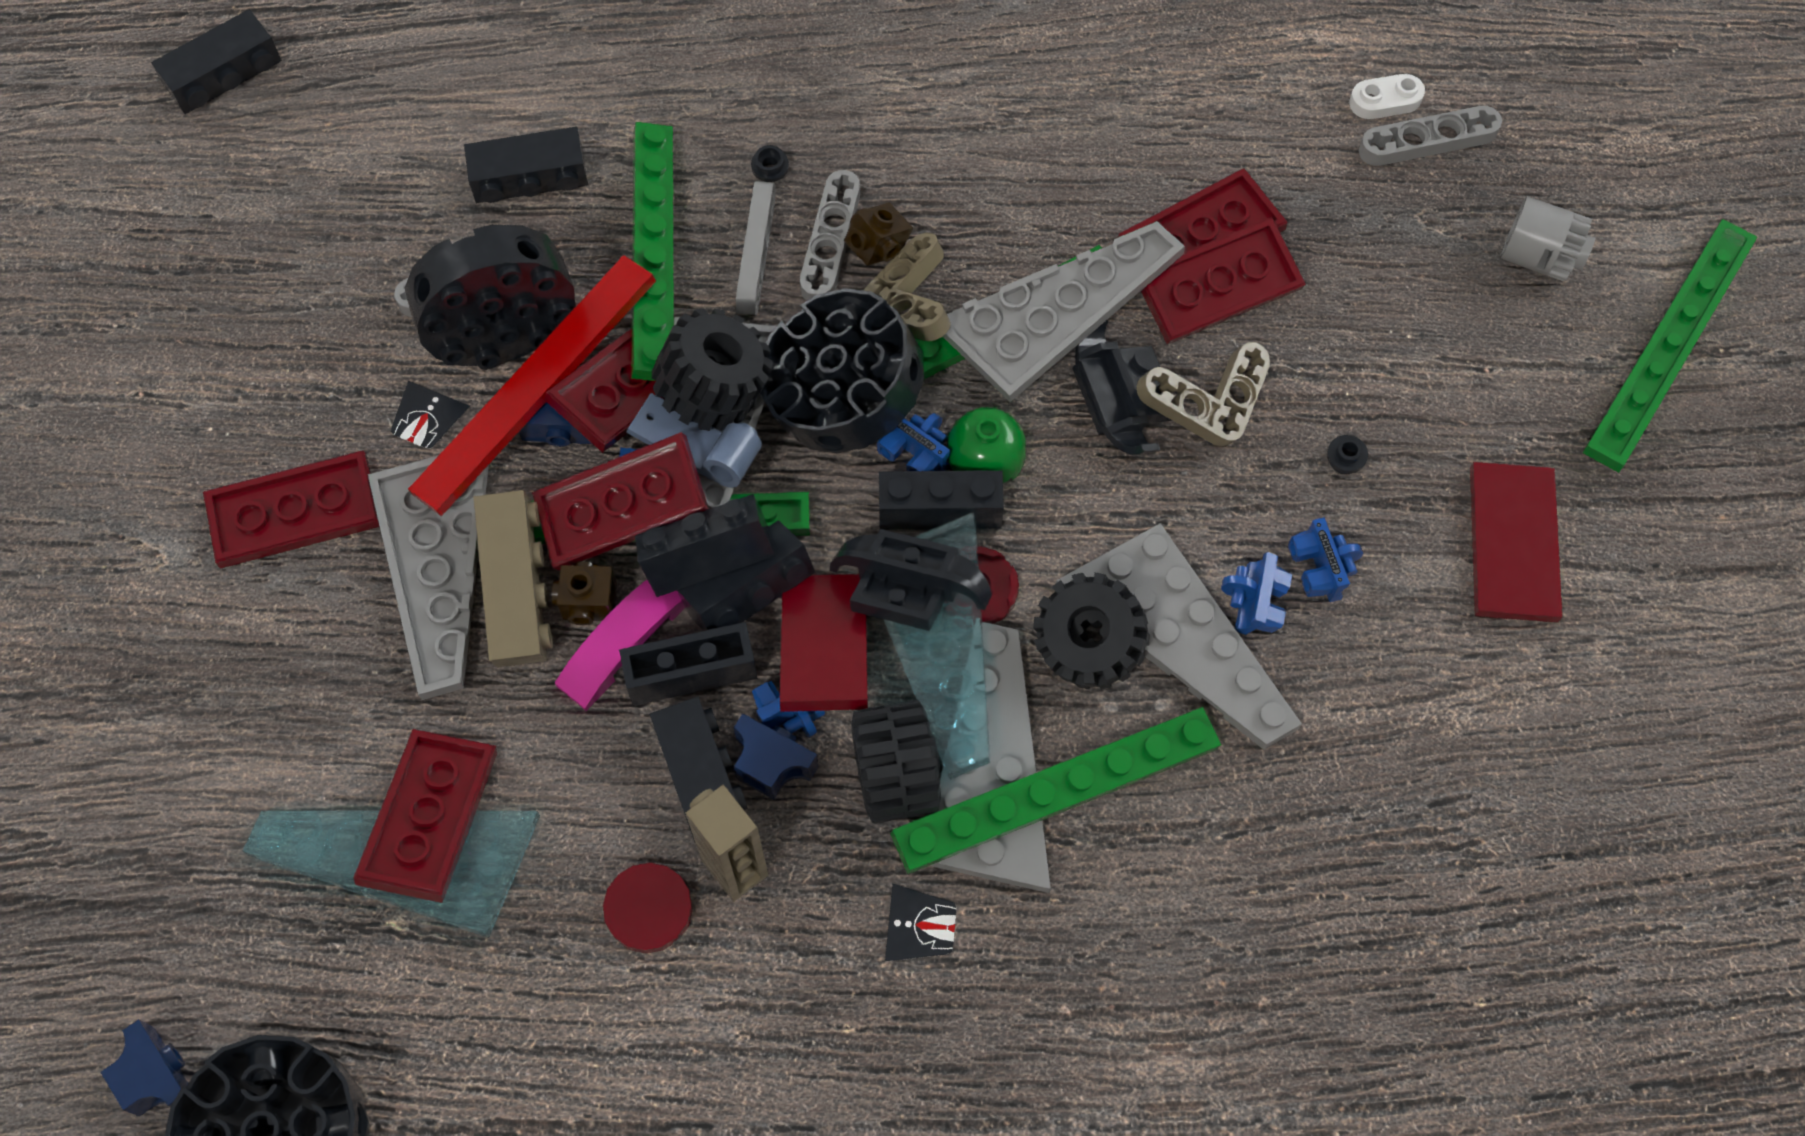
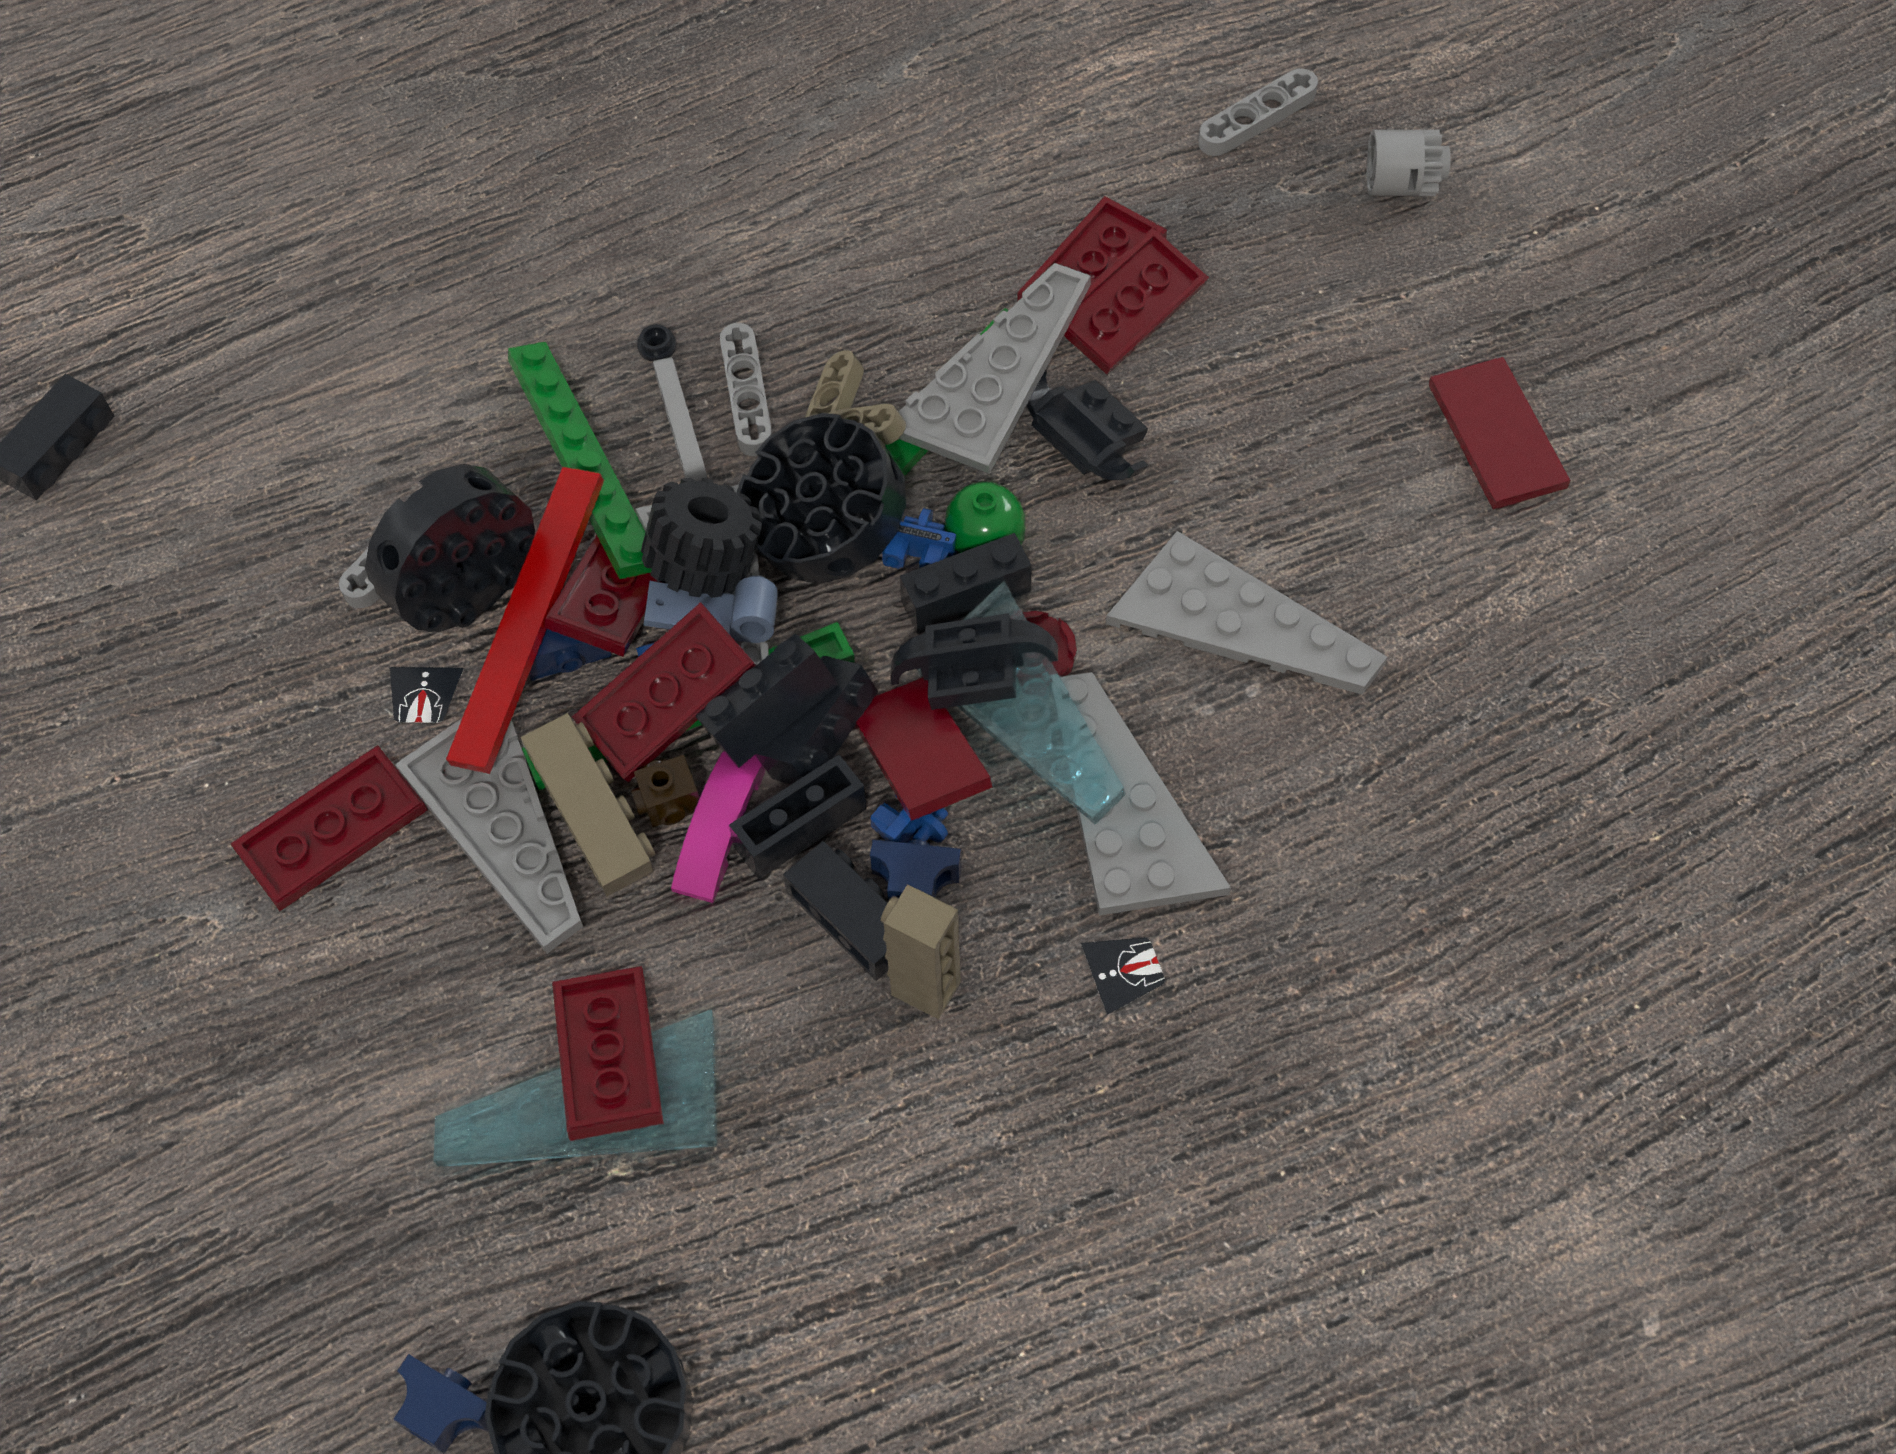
camera: 20 degrees left, 5 degrees down
black brick [464,126,589,204] -> none
dark red tile [603,863,693,953] -> none
dark brown brick [844,202,913,266] -> none
black wheel [851,700,941,824] -> none
green plate [890,707,1221,874] -> none
black wheel [1033,572,1150,689] -> none
dark tan beam [1137,342,1270,447] -> none
blue hips [1221,552,1292,635] -> none
blue hips [1288,517,1363,602] -> none
black plate [1327,435,1368,474] -> none
white plate [1349,74,1425,119] -> none
green plate [1583,219,1757,473] -> none

